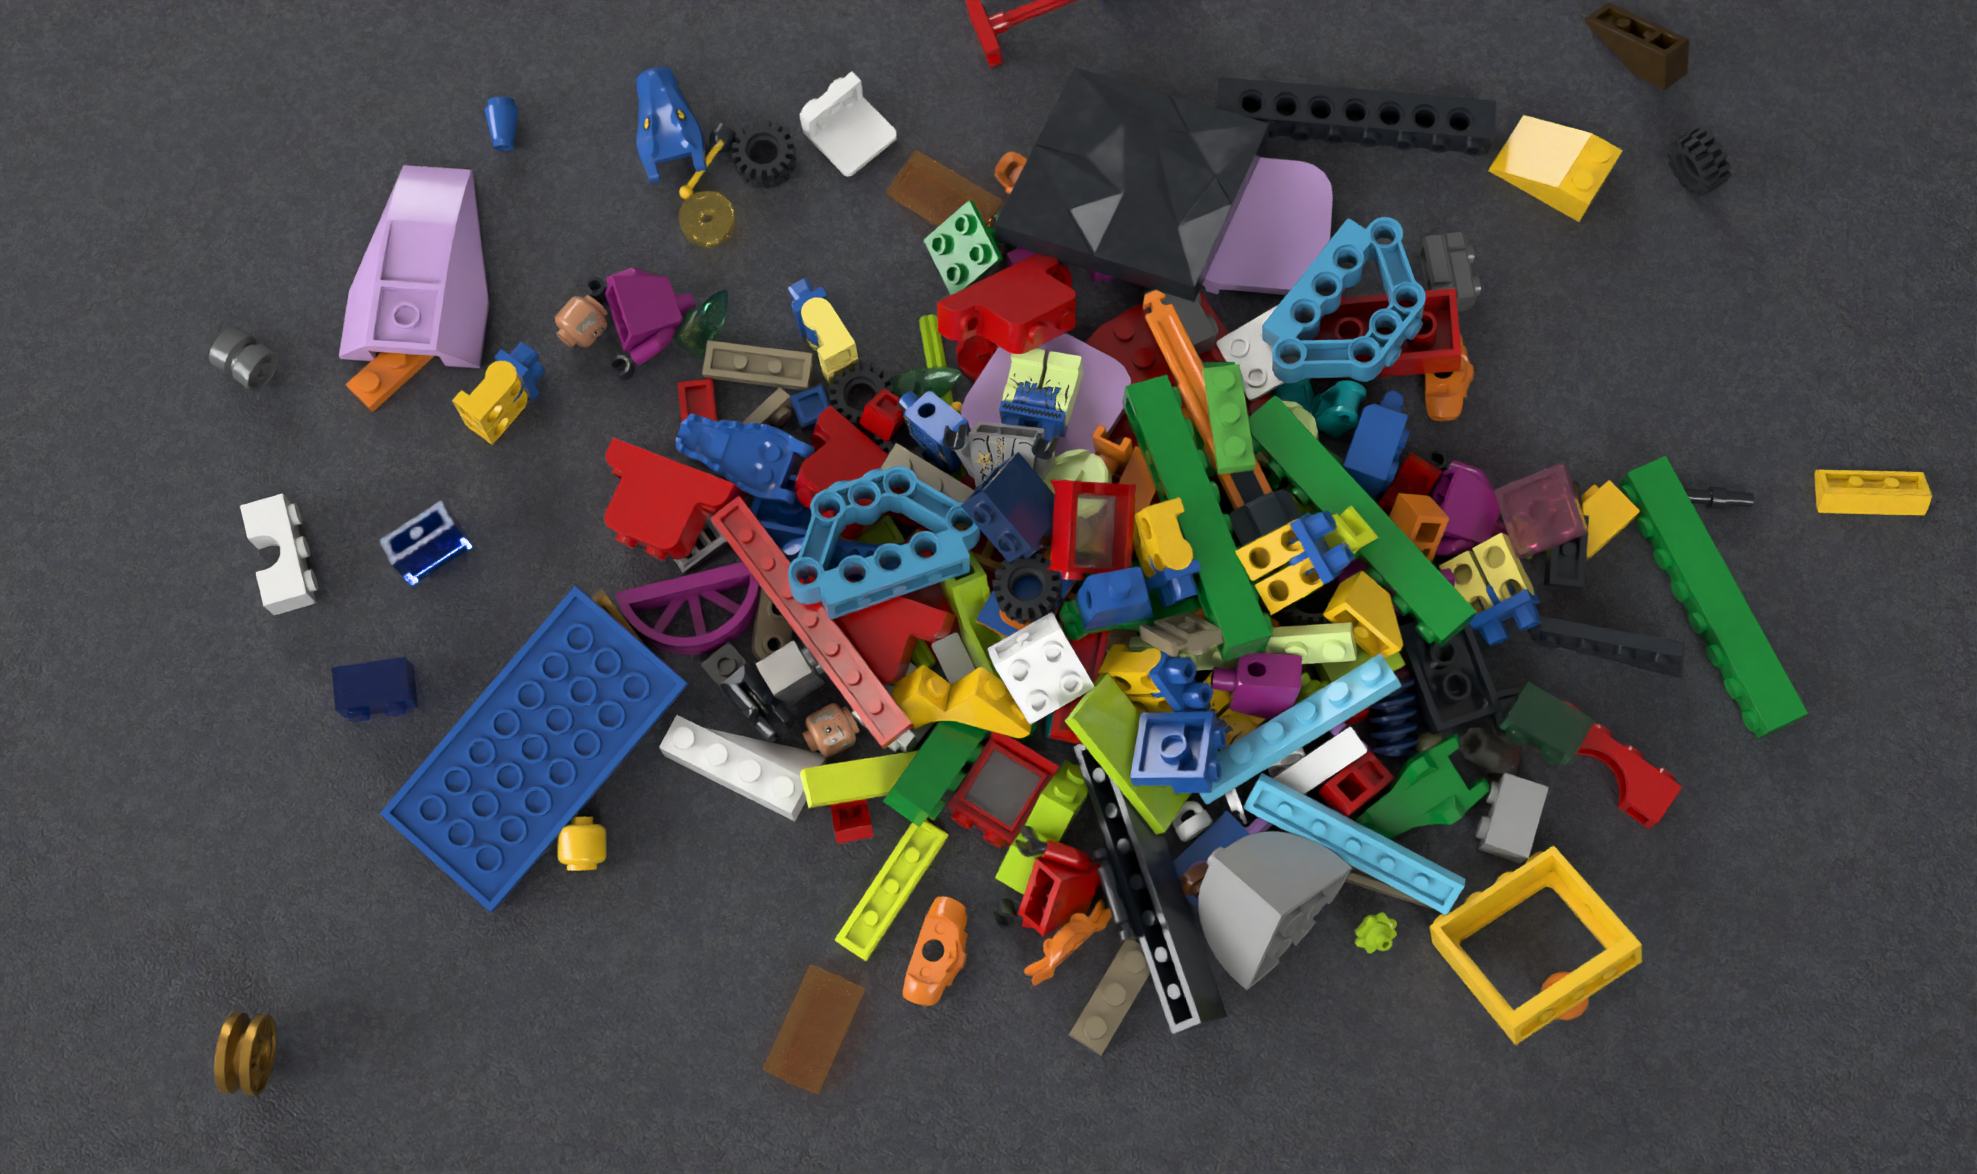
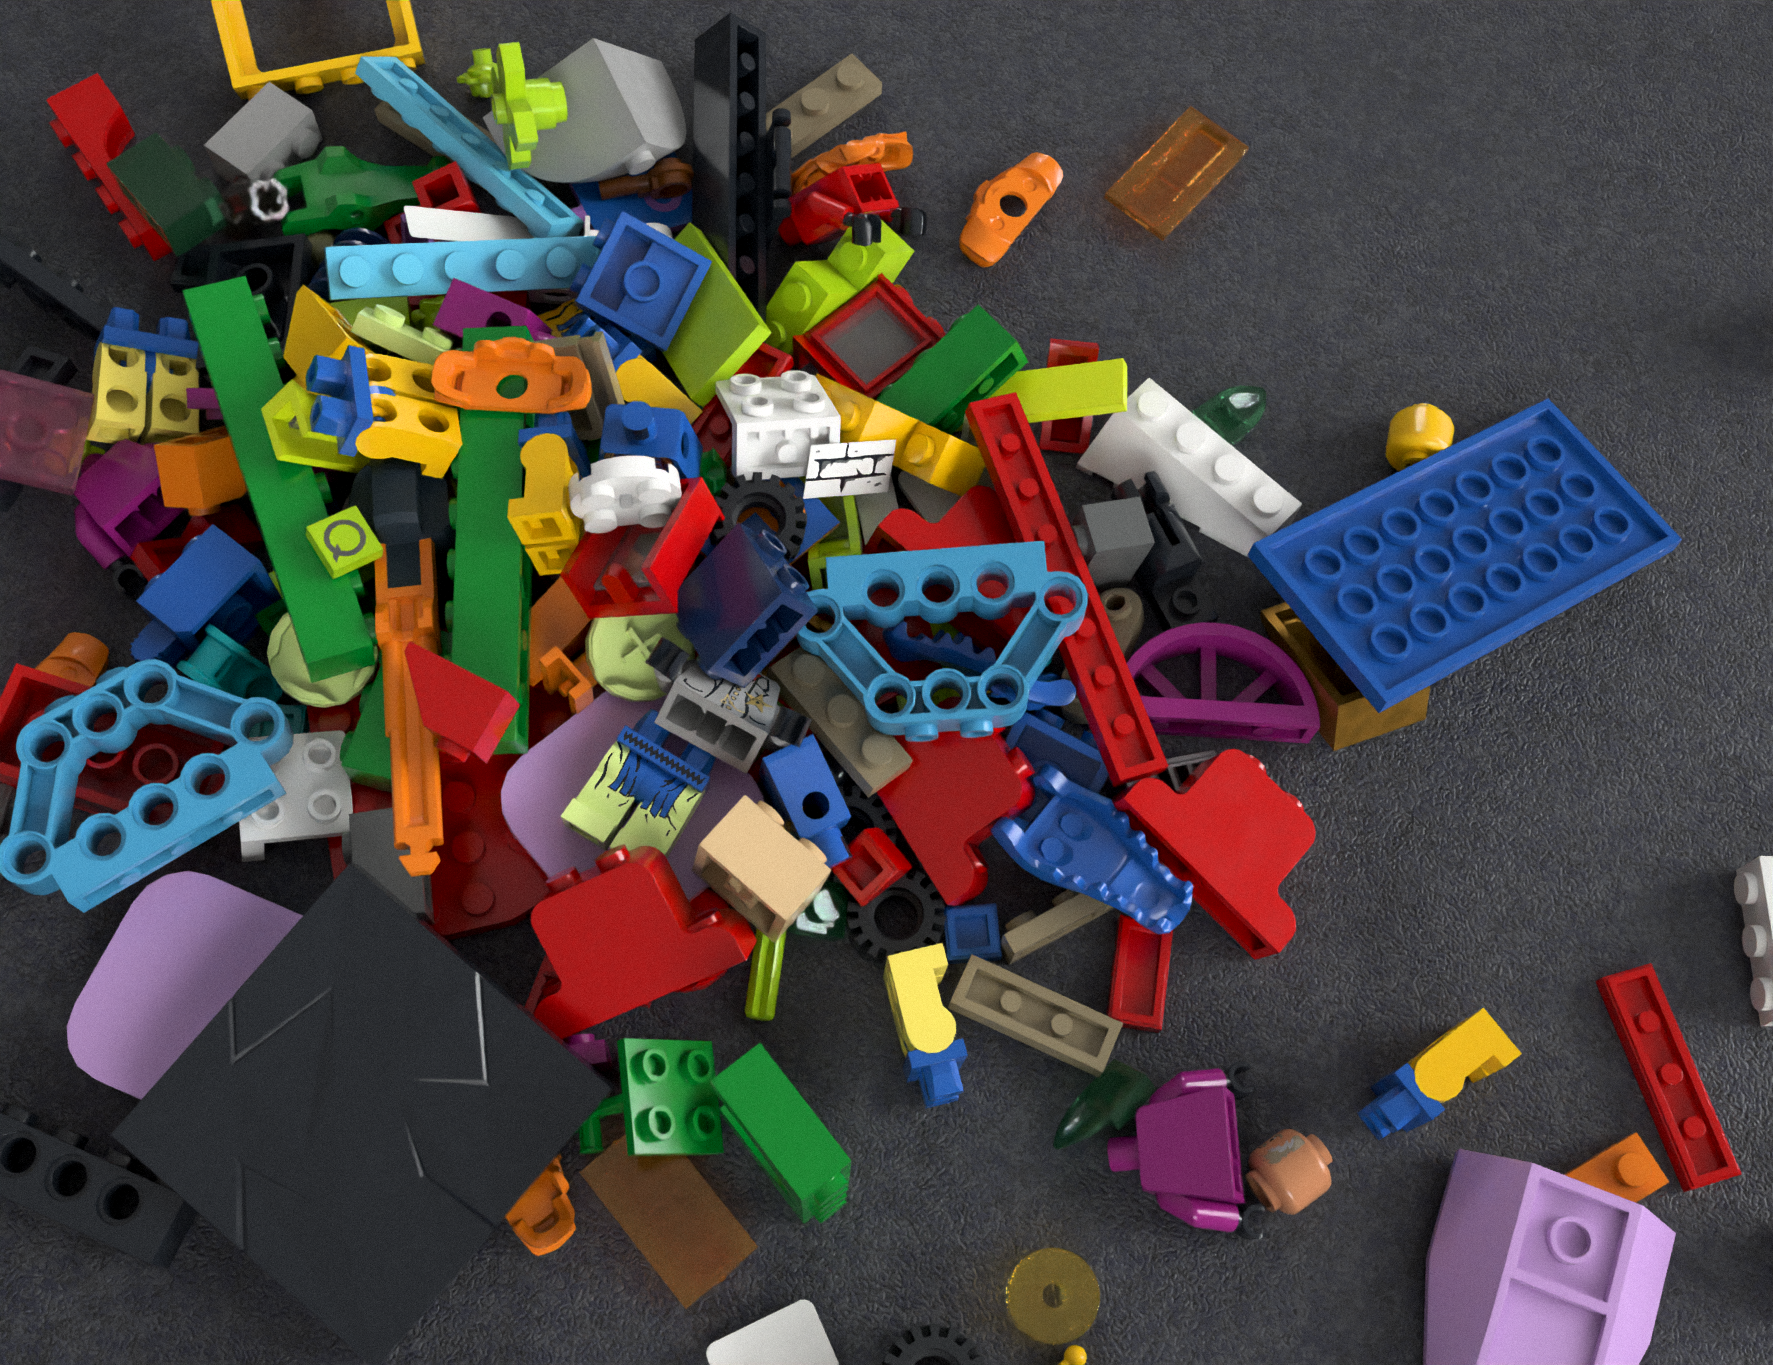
camera: 170 degrees left, 5 degrees down
clear blue brick [332,657,418,722] -> none
clear blue brick [379,501,473,586] -> none
nougat head [802,703,860,758] -> none
neon yellow tile [835,820,949,962] -> none
bright green plate [1202,364,1256,475] -> none
none -> lime tile [306,505,383,579]
none -> red slope [404,641,520,764]
none -> orange piece [431,337,592,414]
none -> lime plant [490,42,568,170]
none -> white plate [568,456,682,533]
none -> tan brick [692,795,831,943]
none -> green arch [711,1043,851,1224]
none -> white sticker [803,439,896,499]
none -> clear green plate [1192,385,1266,446]
none -> red tile [1595,963,1742,1192]

